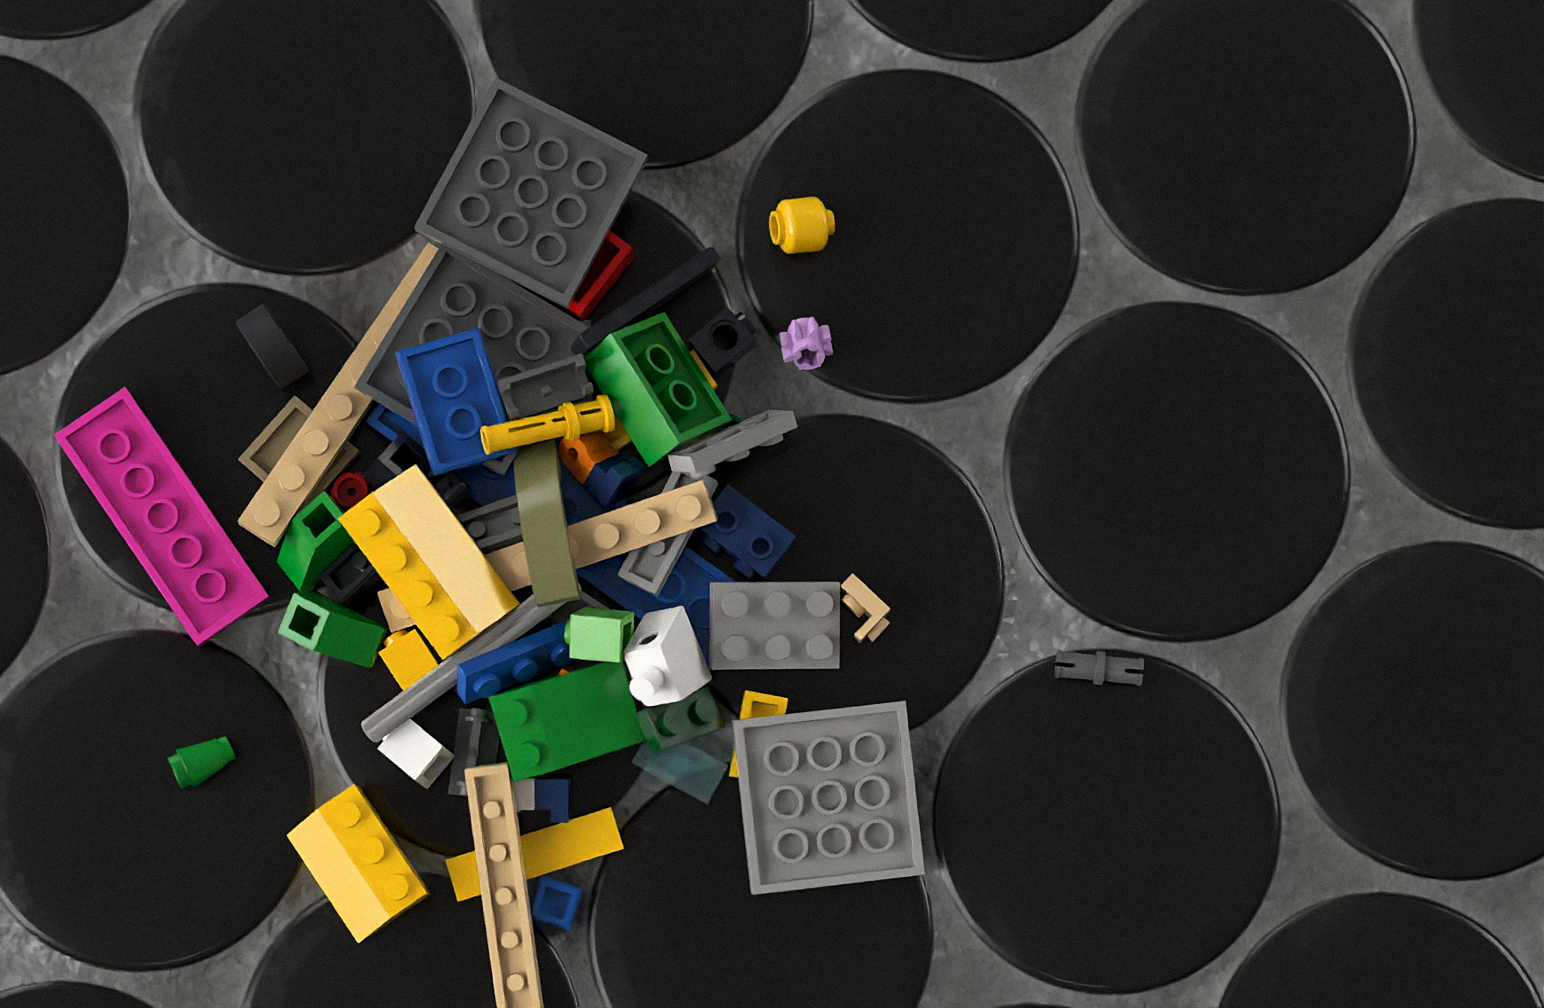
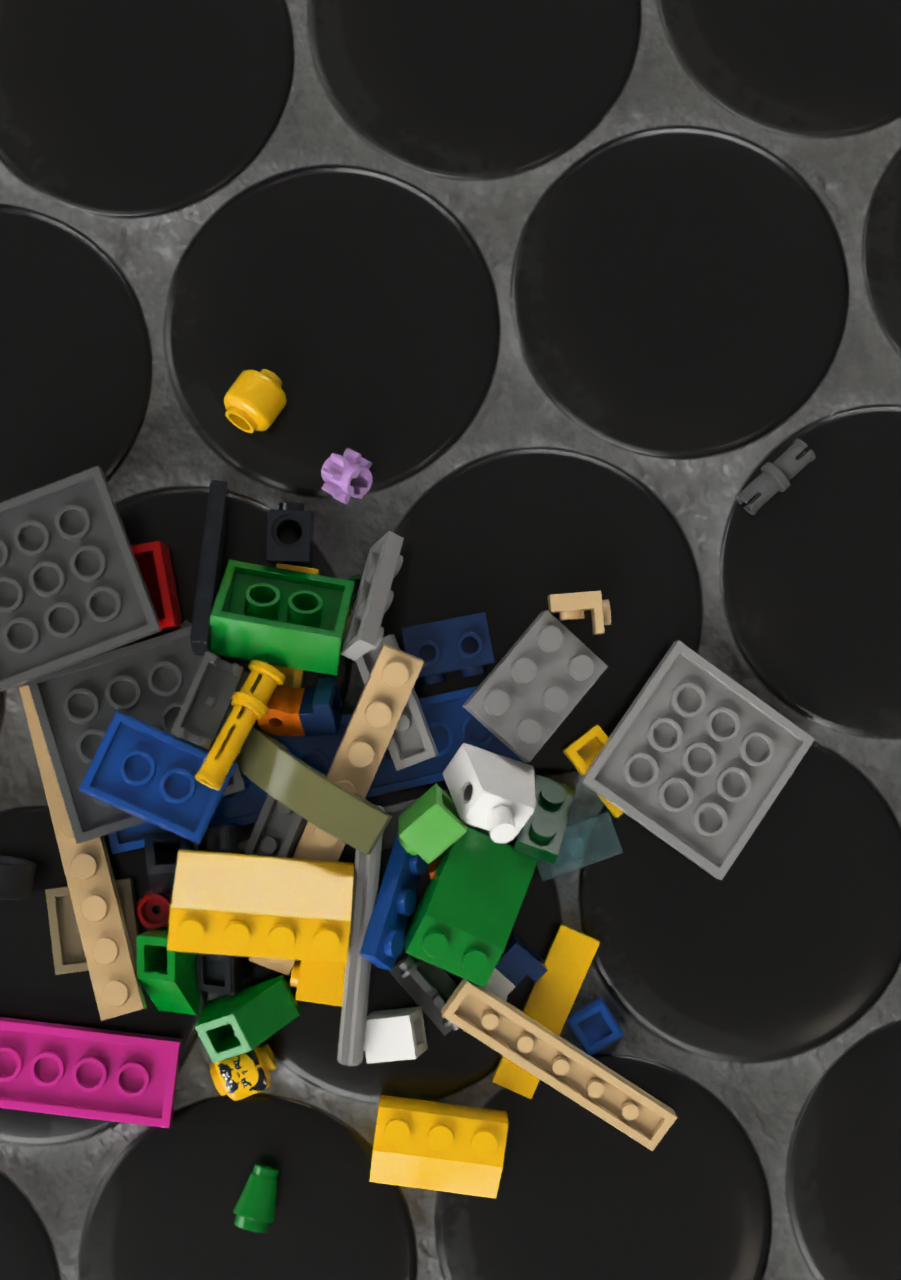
camera: 45 degrees left, 5 degrees up
none -> yellow head [209,1044,277,1101]

